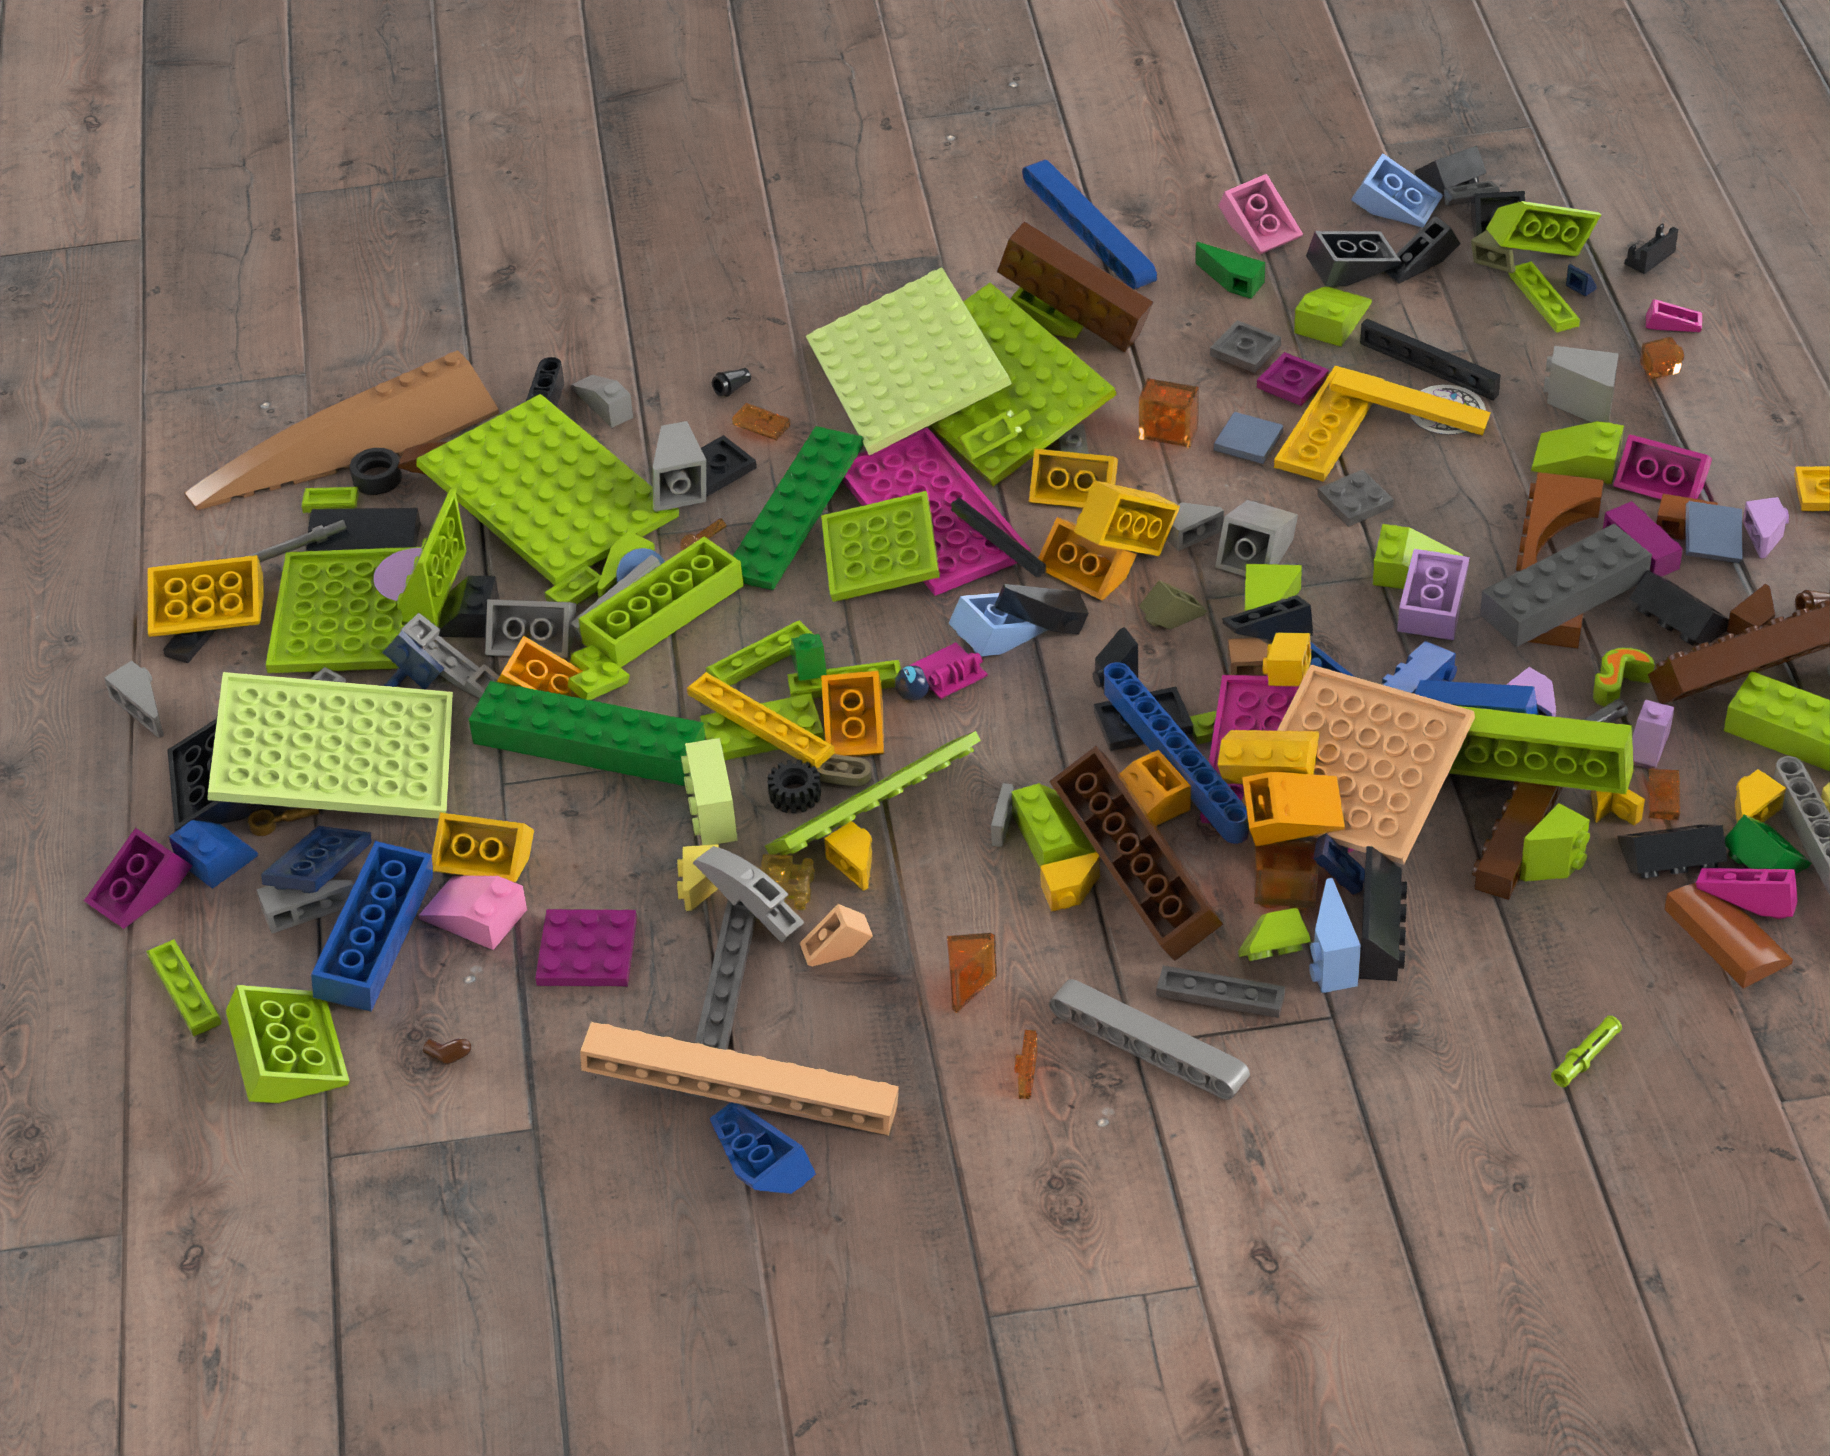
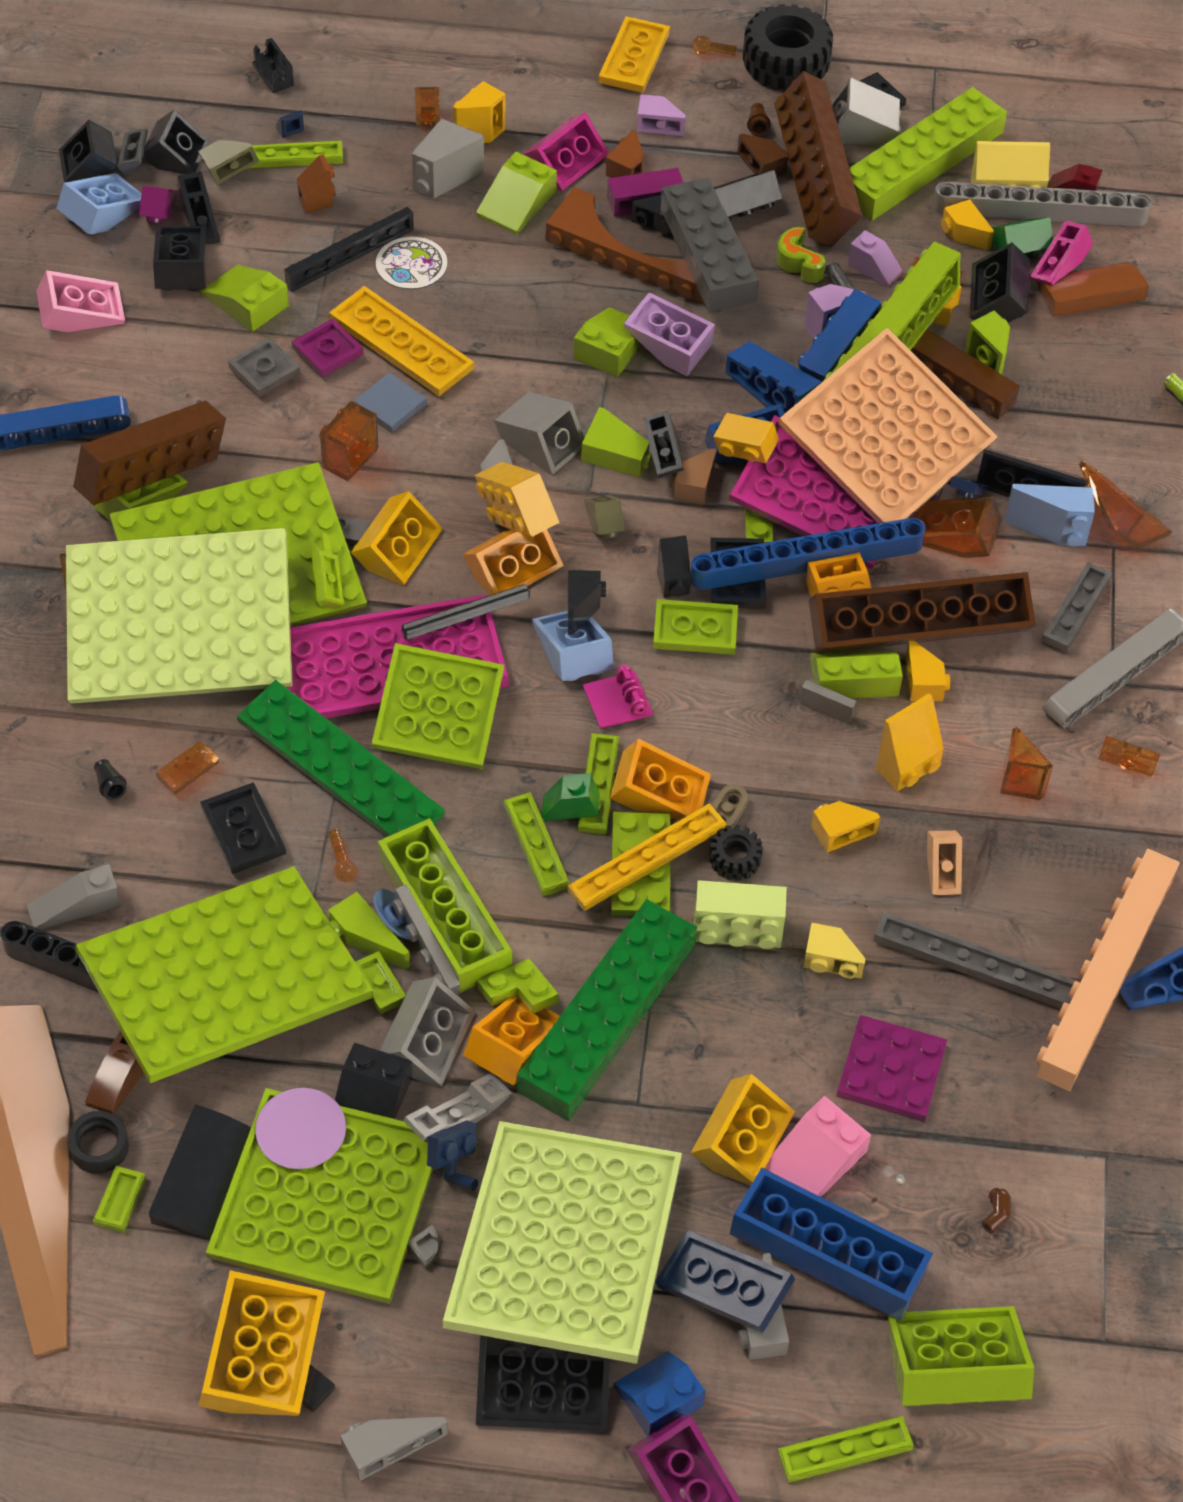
camera: 80 degrees left, 10 degrees up
flat silver bar [249,520,347,563] -> none
lime slope [397,489,467,625] -> none
light grey slope [653,421,706,512] -> none
light grey slope [693,846,805,943] -> none
clear yellow plate [760,854,815,911] -> none
lime plate [765,731,981,857] -> none
dark blue piece [895,665,929,701] -> none
green slope [1195,242,1265,299] -> none
yellow slope [1218,730,1319,784] -> none
lime slope [1238,907,1311,961] -> none
light orange slope [1242,772,1345,846] -> none
flat silver plate [1318,469,1394,527] -> none
yellow tile [1330,367,1491,436] -> none
lime slope [1486,201,1601,257] -> none
dark pink slope [1646,299,1702,332] -> none
sand blue tile [1686,501,1742,563] -> none
none -> magenta slope [139,186,178,223]
none -> dark orange slope [297,154,336,213]
none -> yellow slope [452,81,506,143]
none -> lime plate [653,599,738,655]
none -> yellow slope [876,694,944,792]
none -> clear orange wedge [1079,460,1172,548]

